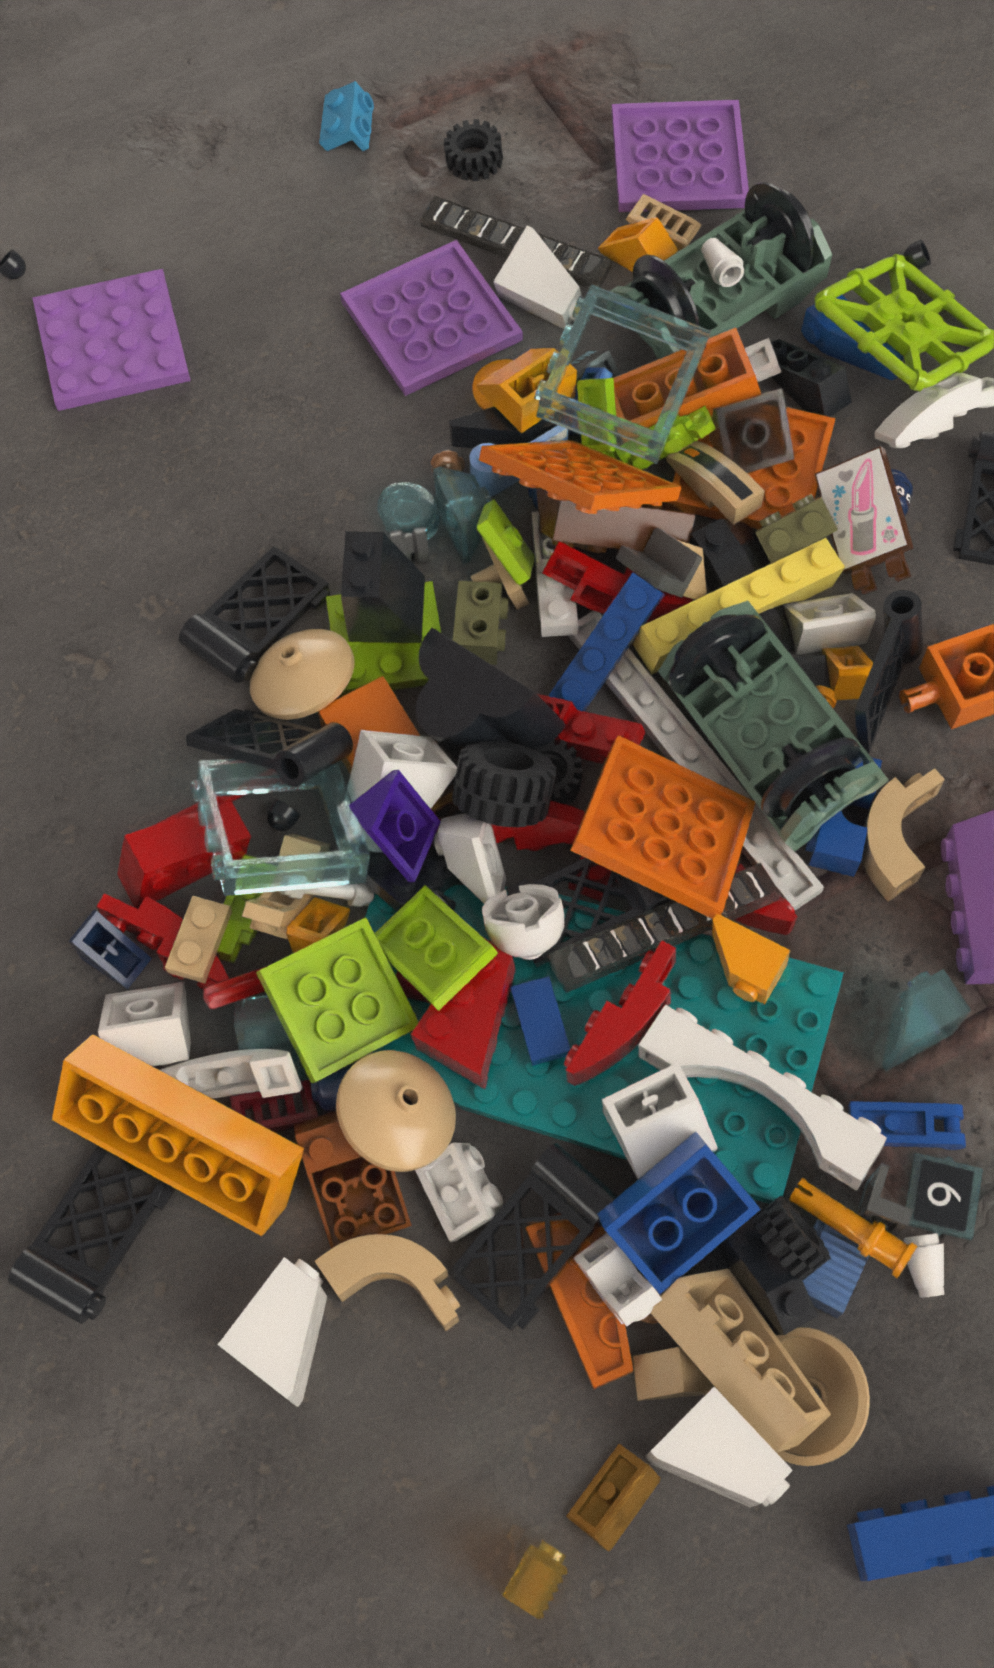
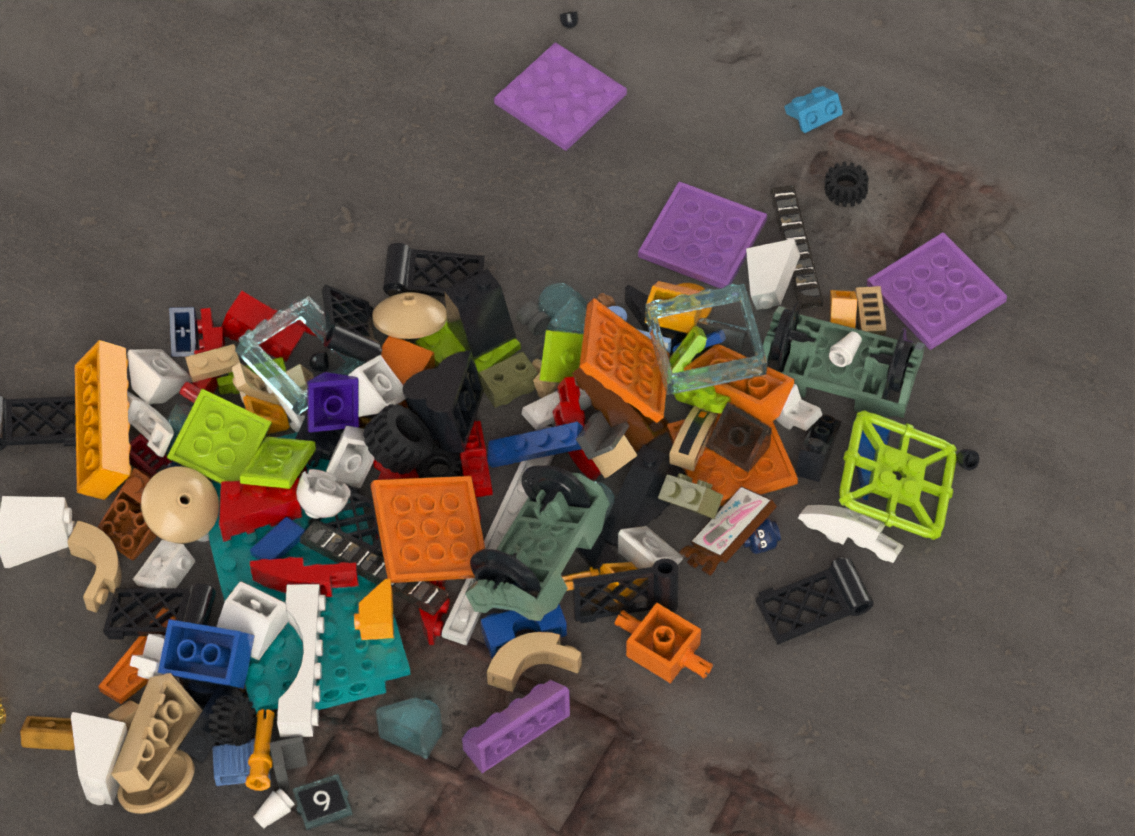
camera: 55 degrees right, 10 degrees down
light yellow arch [633,538,845,675] -> none
blue plate [848,1101,966,1150] -> none

